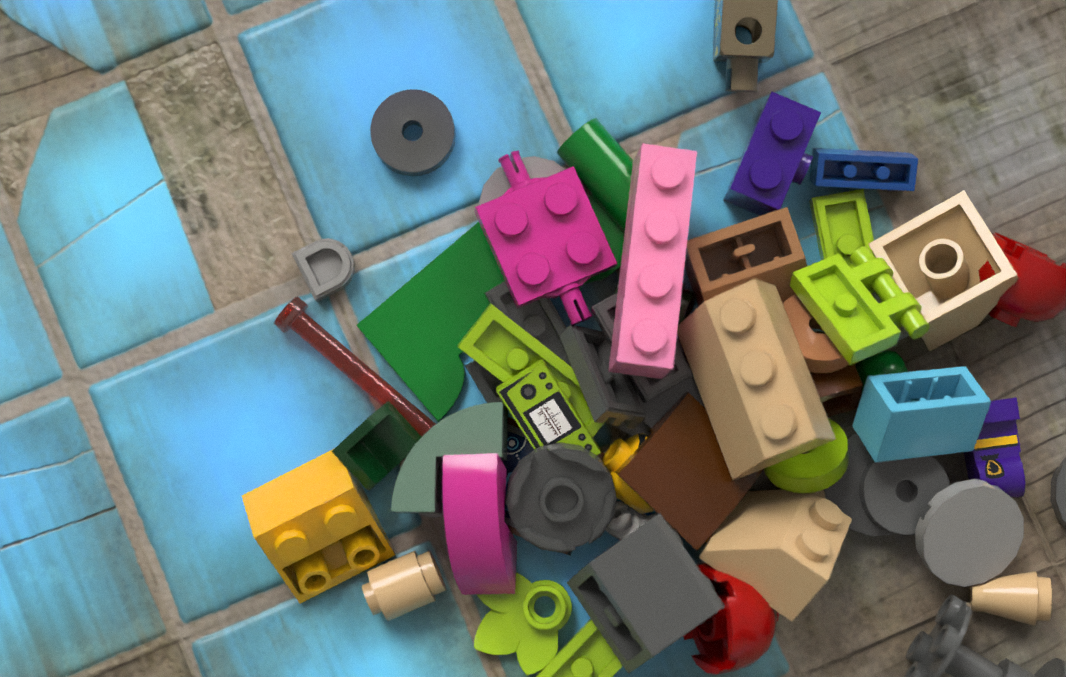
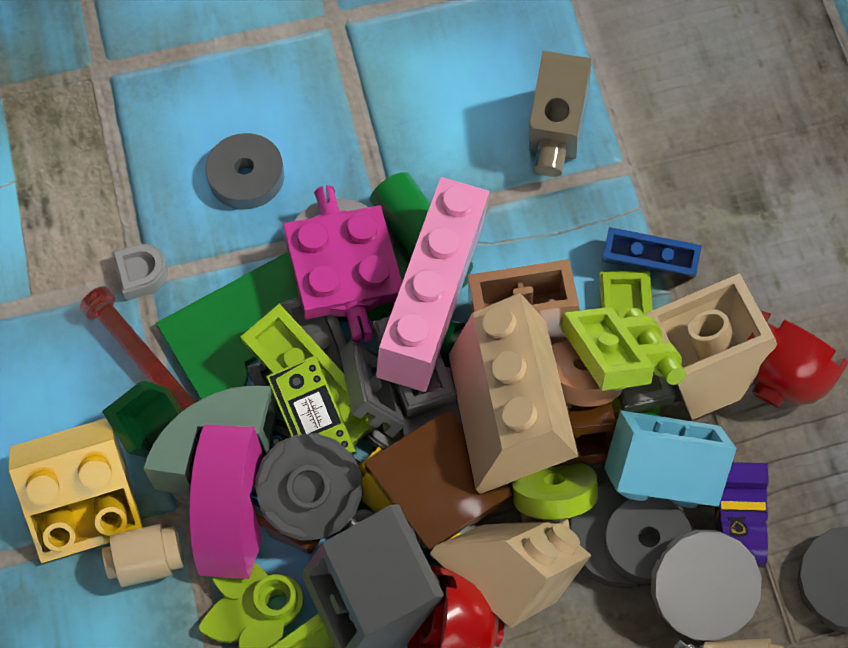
camera: 10 degrees right, 20 degrees down
dark purple brick [723,92,821,216] -> none

